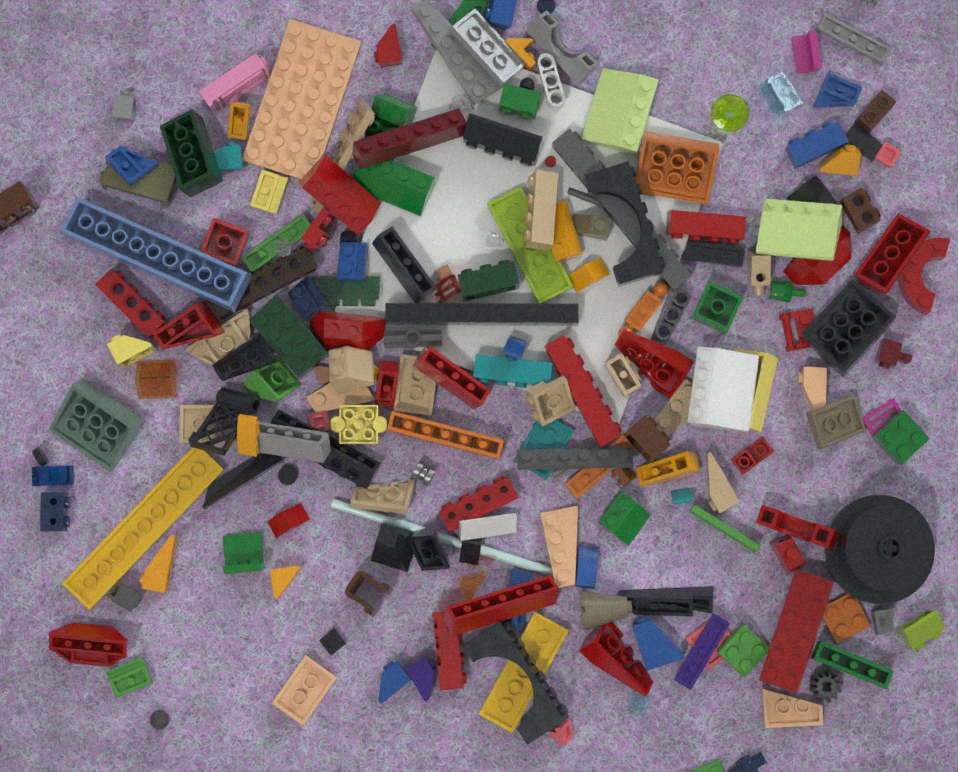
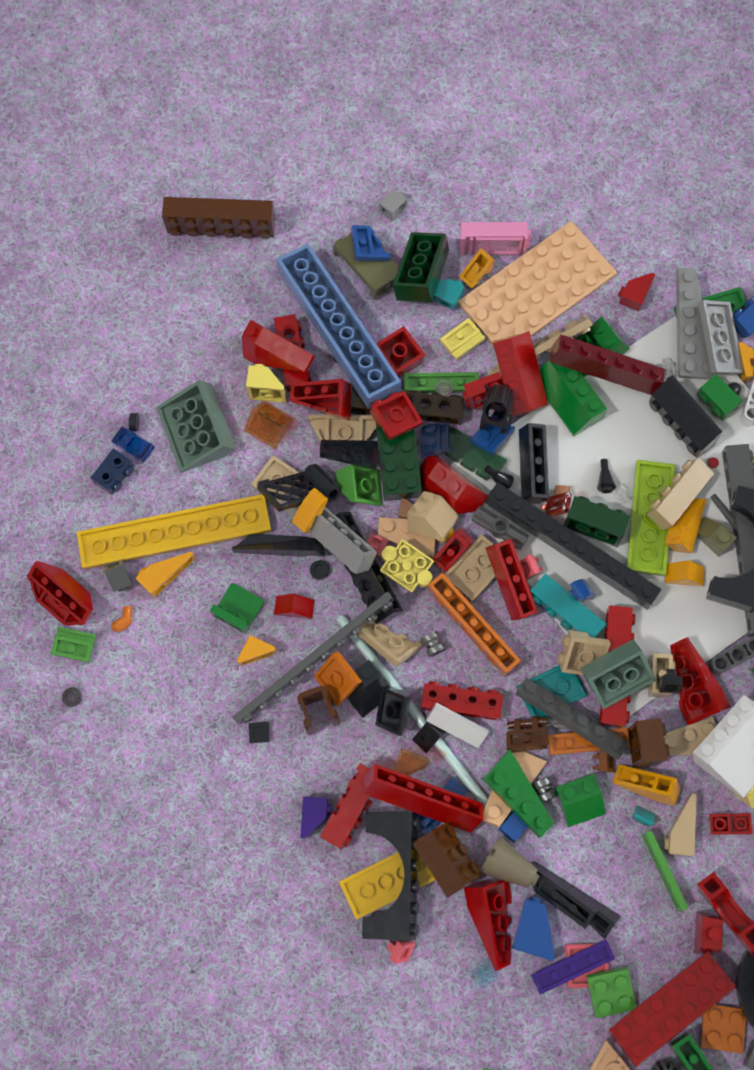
camera: 35 degrees right, 10 degrees down
light nougat plate [272,655,338,726] -> none
blue slope [378,661,411,704] -> none
orange plate [618,281,669,337] -> none
none -> orange arm [111,606,133,632]
none -> dark grey plate [232,592,394,724]
none -> red wedge [242,319,315,373]
none -> orange plate [314,651,362,706]
none -> red plate [370,391,423,440]
none -> reddish brown brick [413,822,482,898]
none -> black piece [479,383,514,435]
none -> green wing [482,750,554,838]
none -> black cone [484,465,514,489]
none -> reddish brown plate [506,716,548,753]
none -> coral tile [520,555,543,580]
none -> flat silver wheel [532,777,557,802]
none -> sand green slope [580,639,657,709]
none -> black cone [597,459,616,494]
none -> black tile [658,669,683,693]

